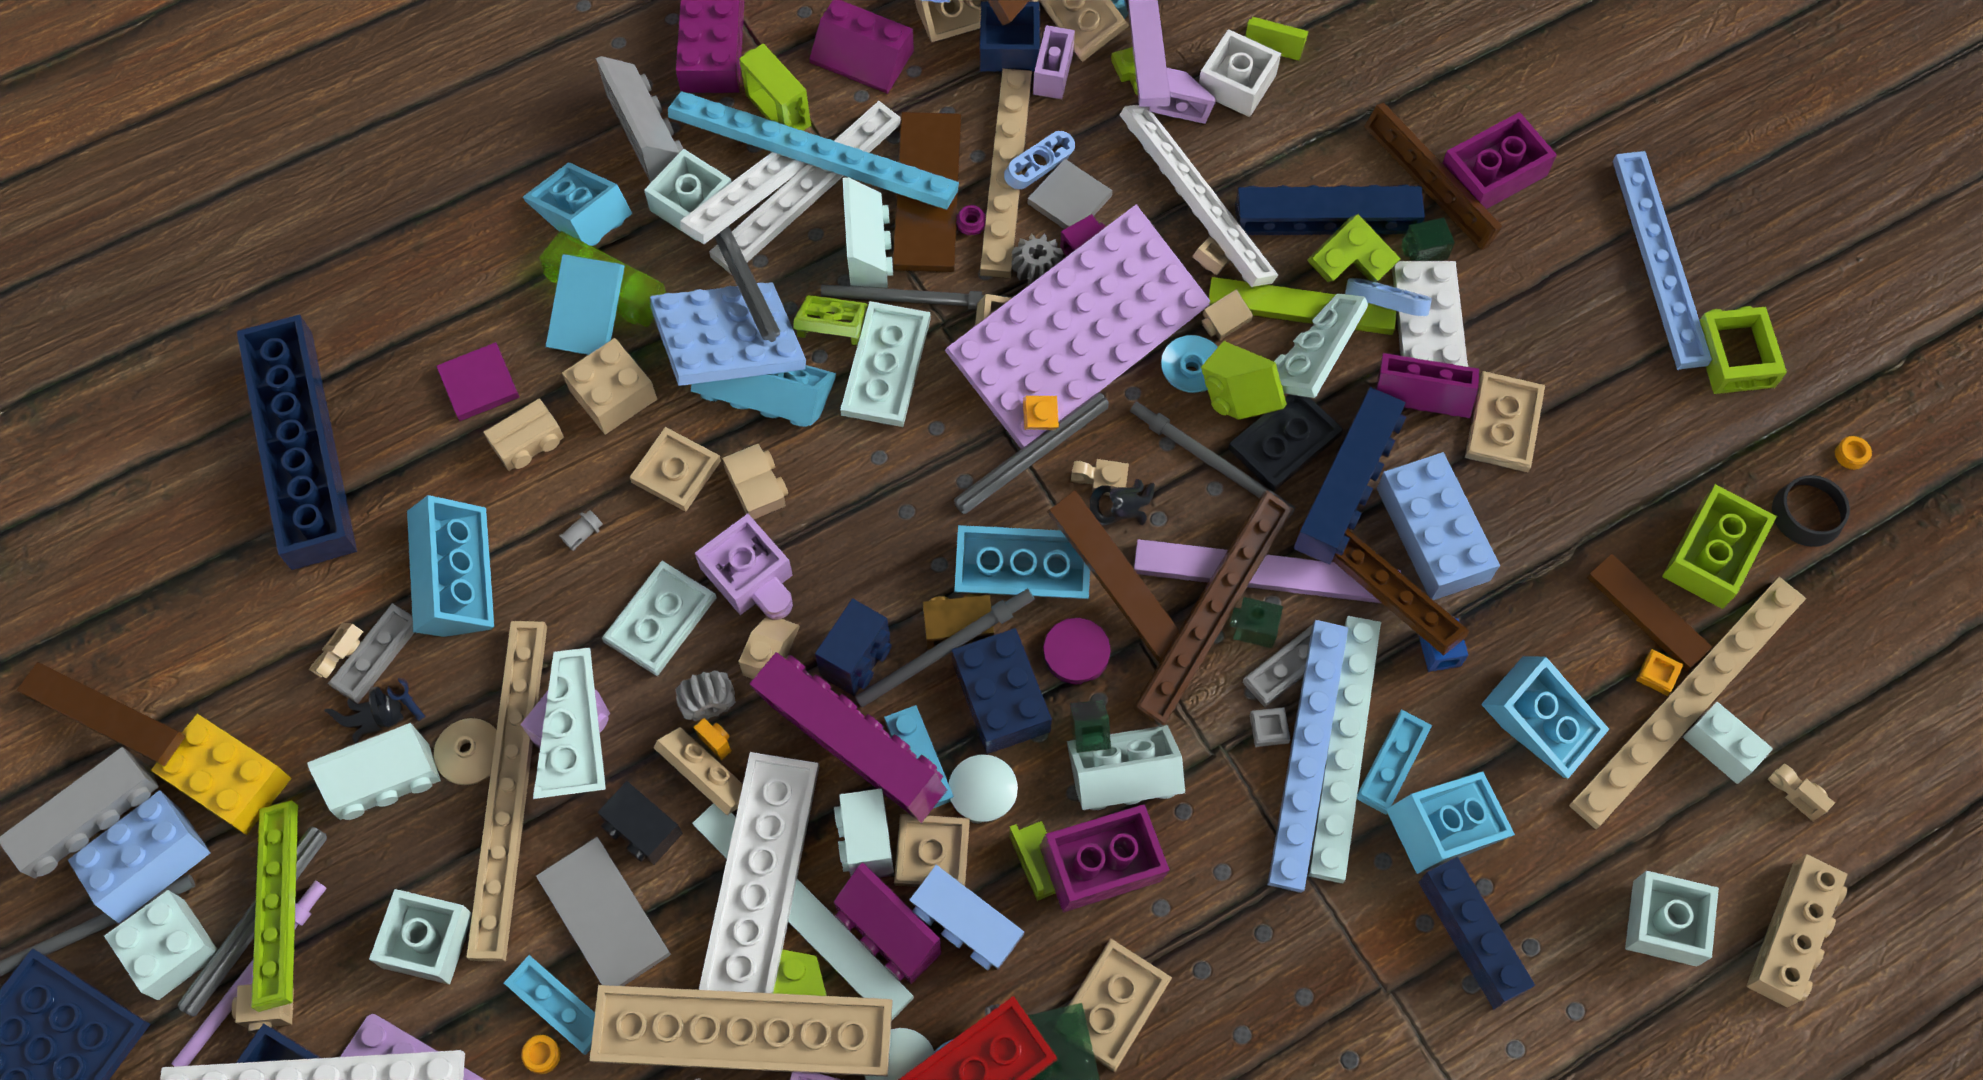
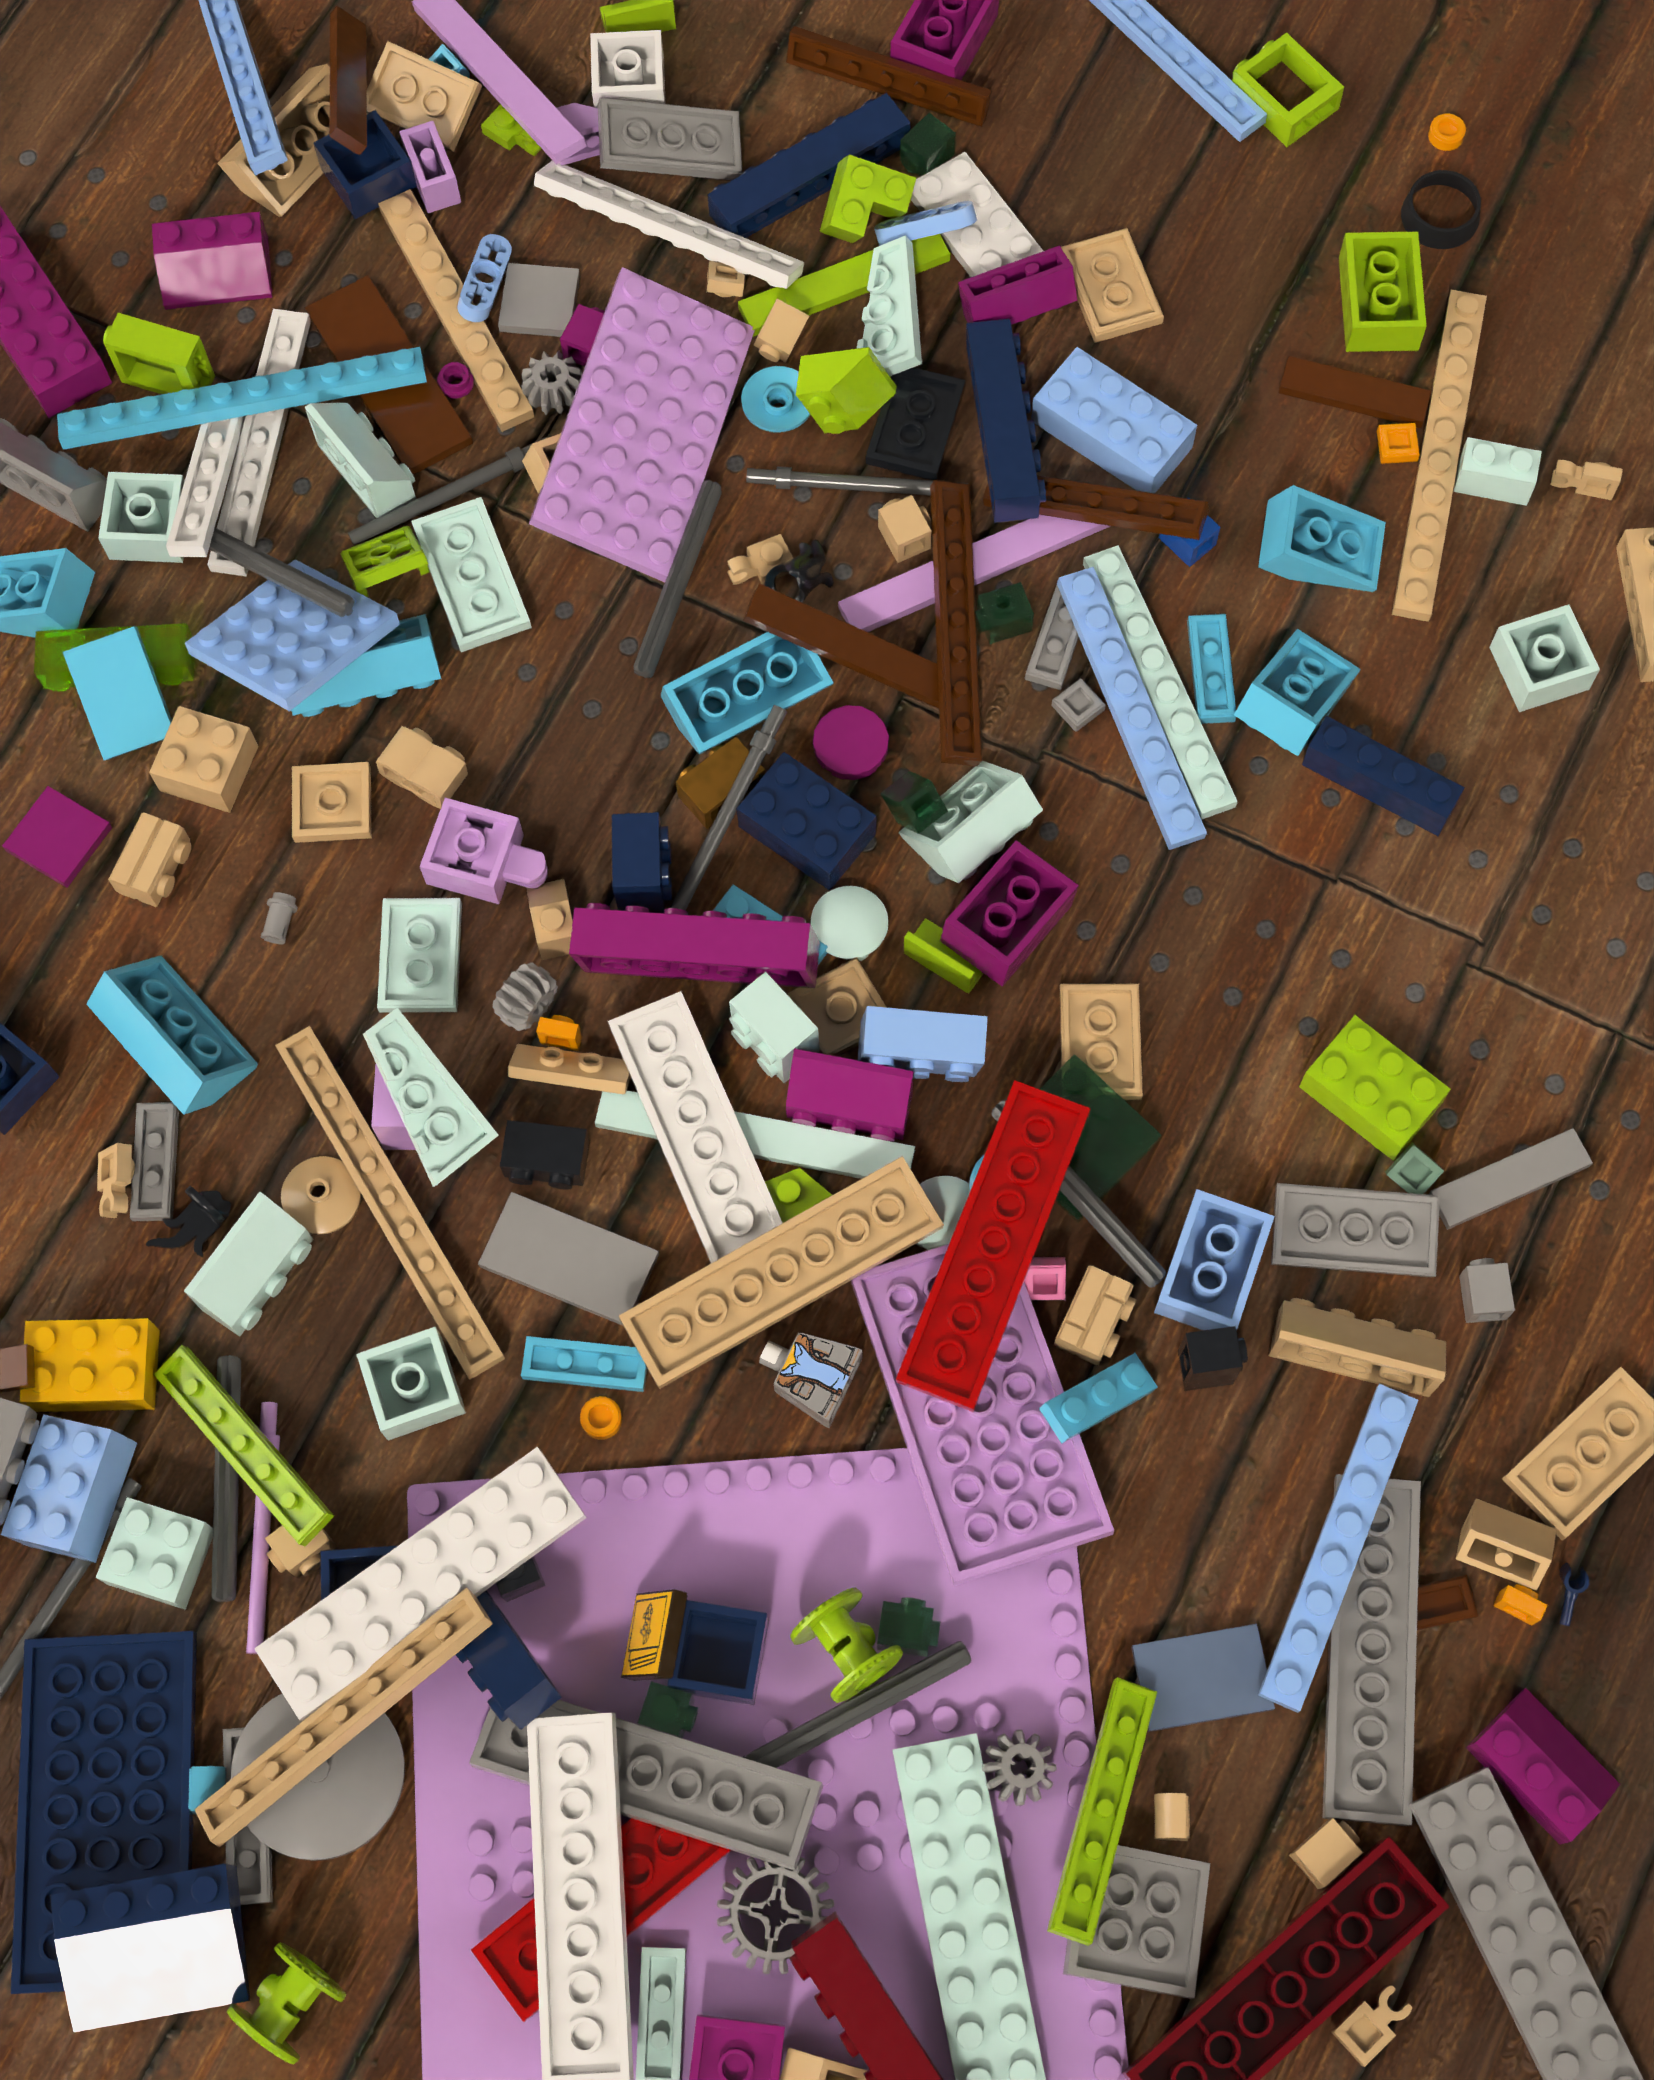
camera: 30 degrees left, 5 degrees up
dark blue hand [387,678,426,722] -> none
light orange plate [1023,396,1059,430] -> none
none -> light grey tile [597,98,742,180]
none -> tan brick [878,495,932,563]

